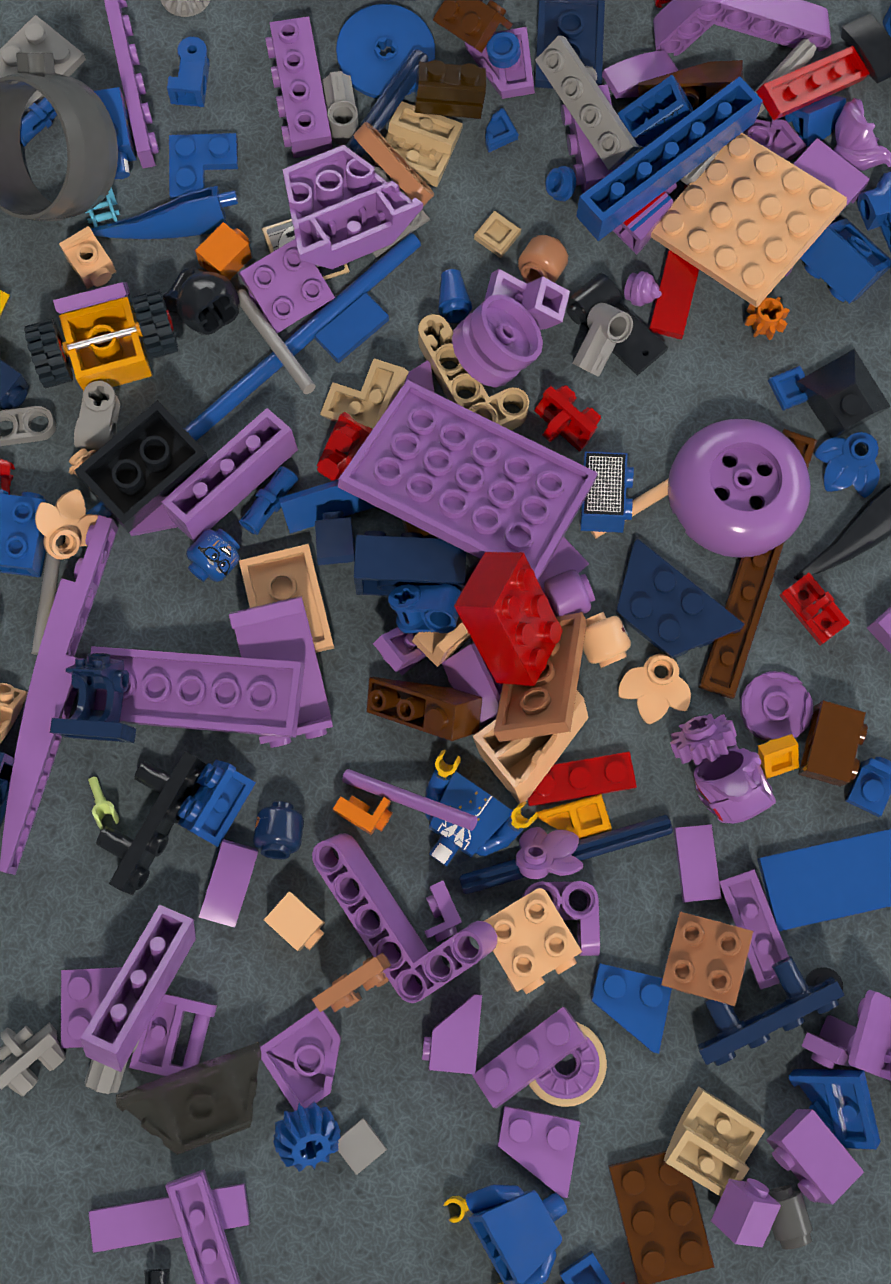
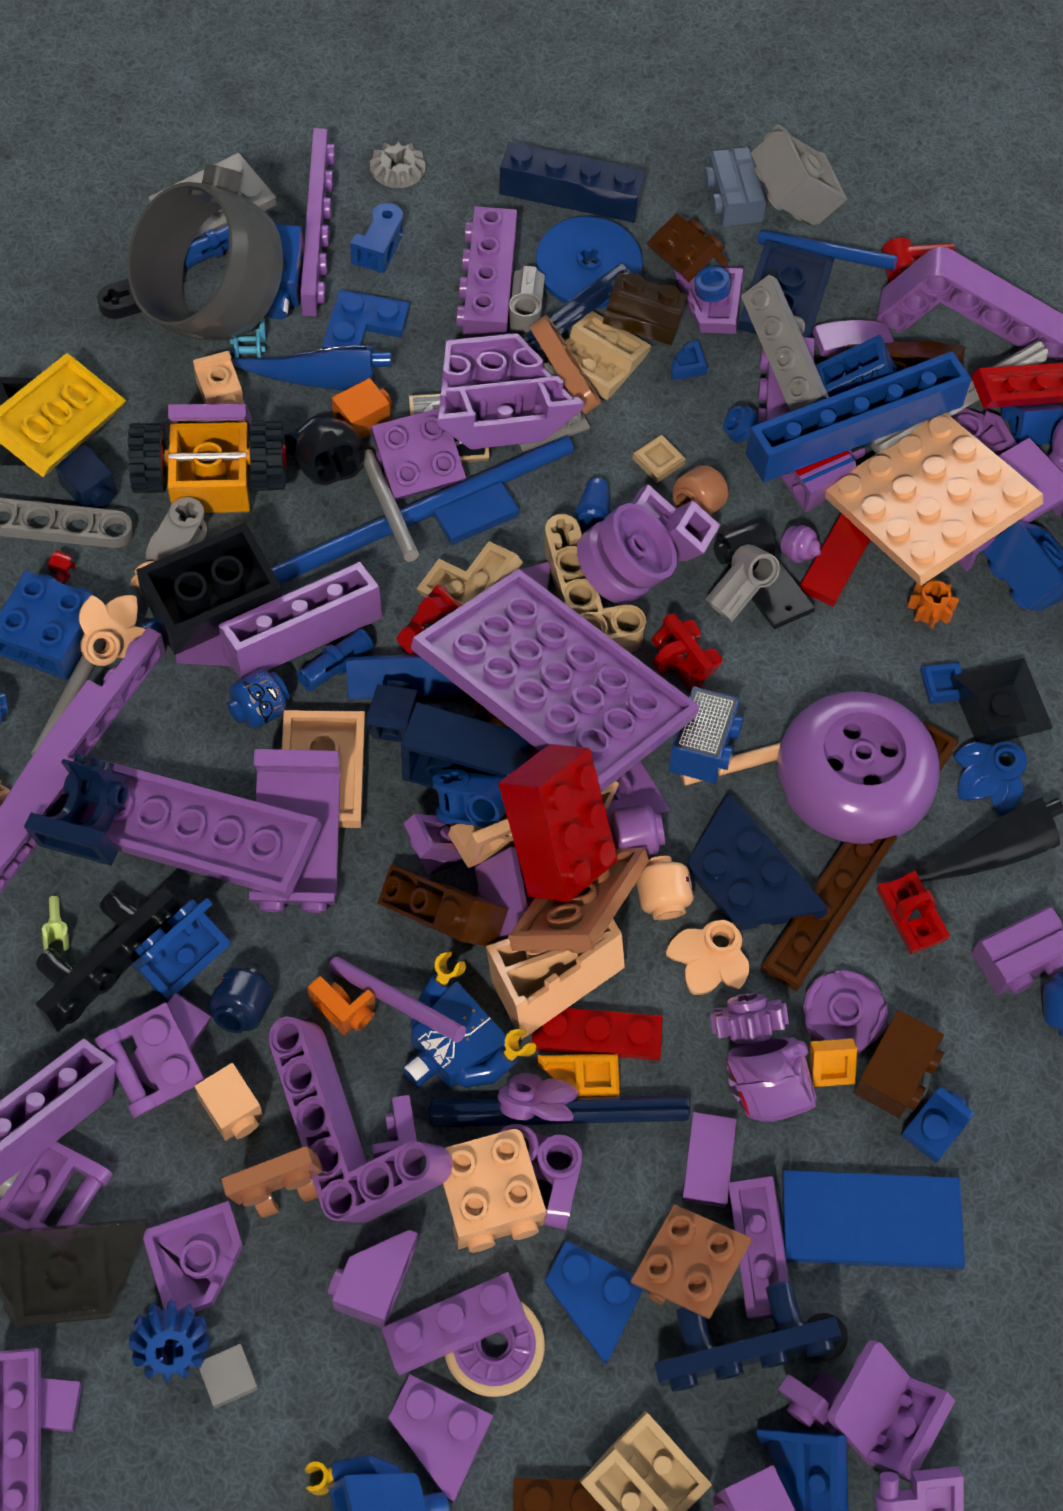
camera: 15 degrees right, 15 degrees down
none -> medium lavender plate [94,1002,206,1119]

